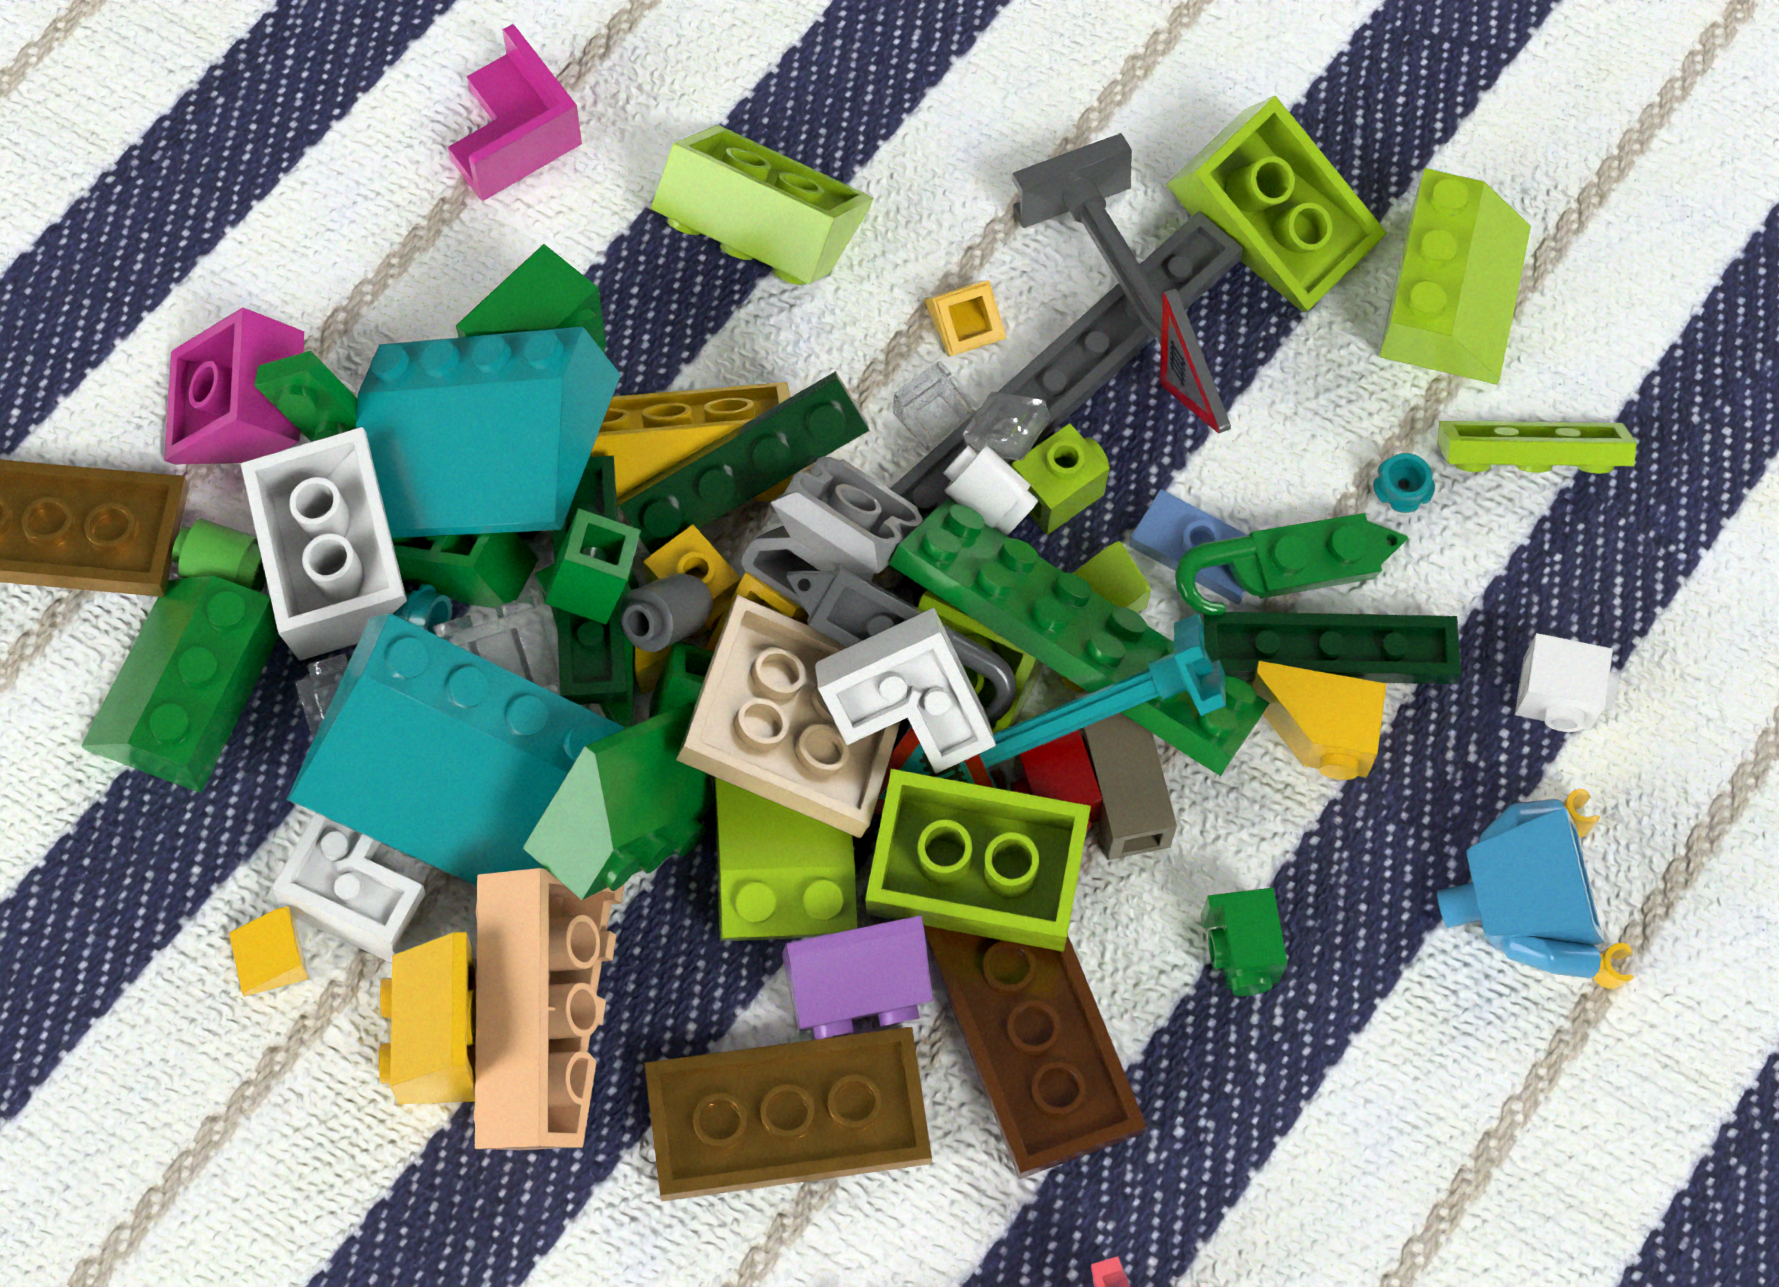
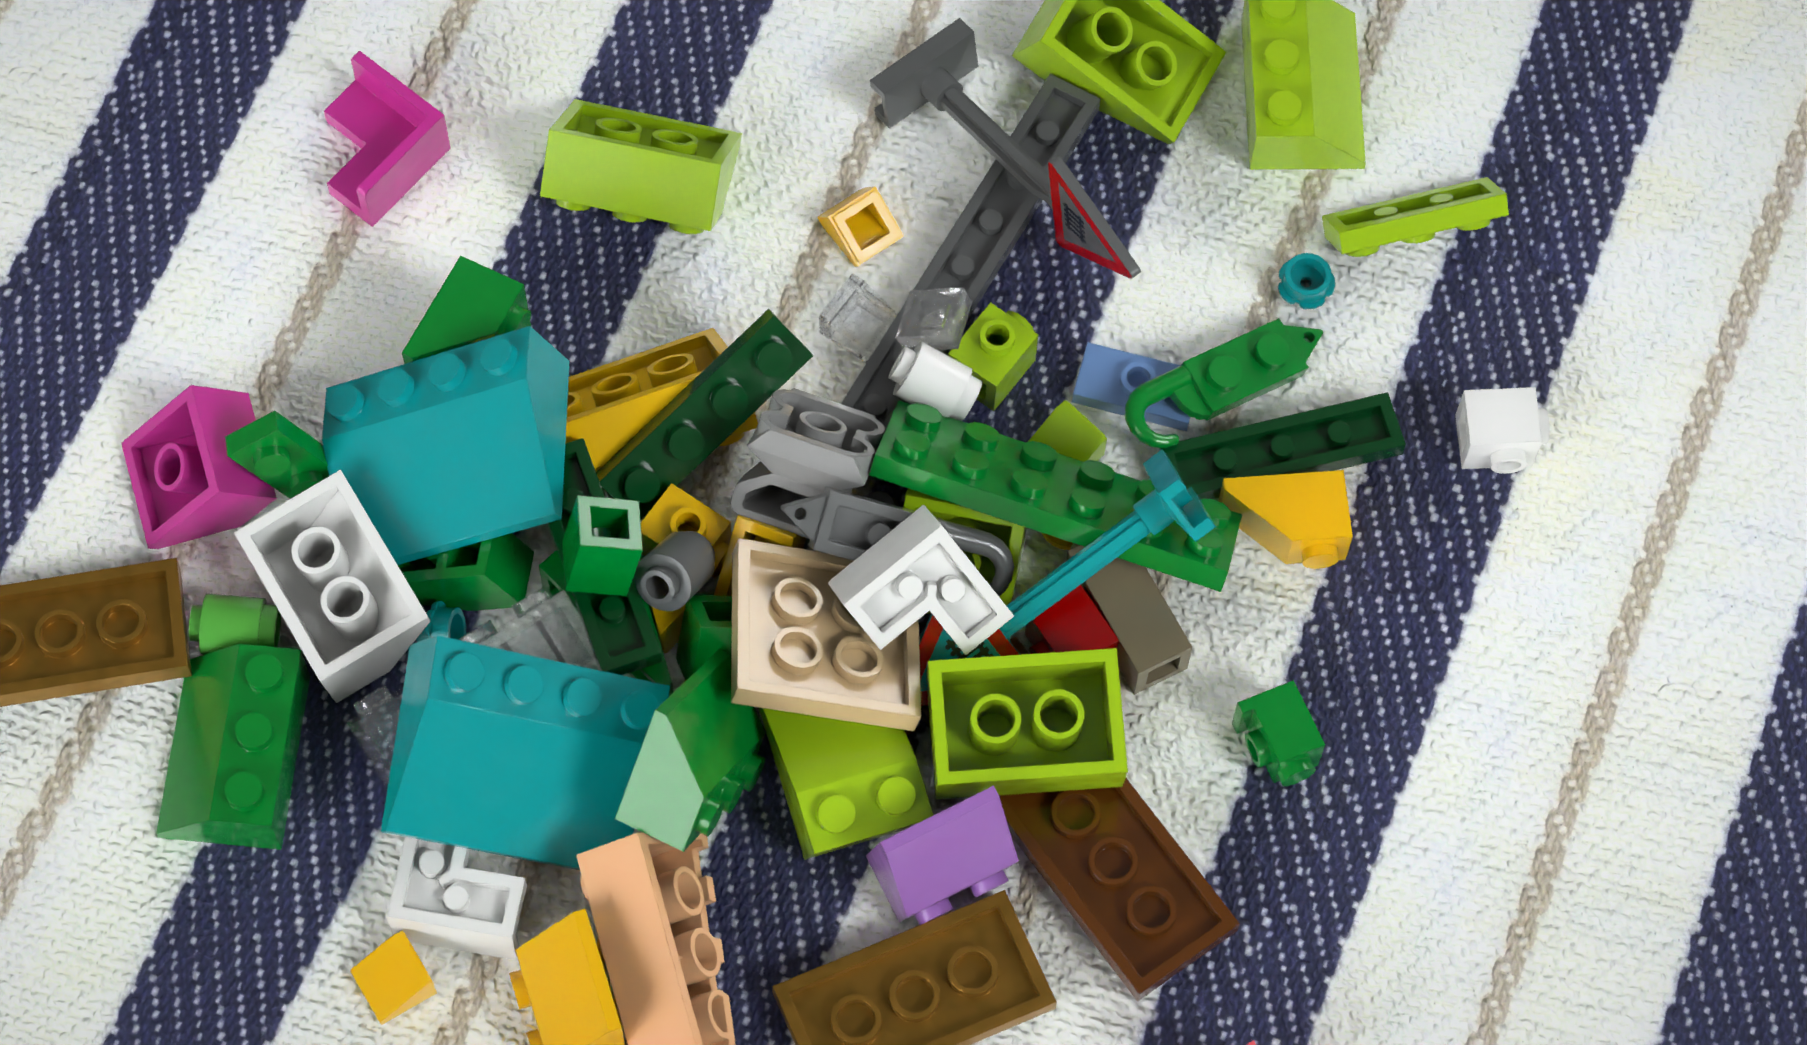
camera: 15 degrees left, 0 degrees up
dark azure torso [1437,788,1634,989] -> none

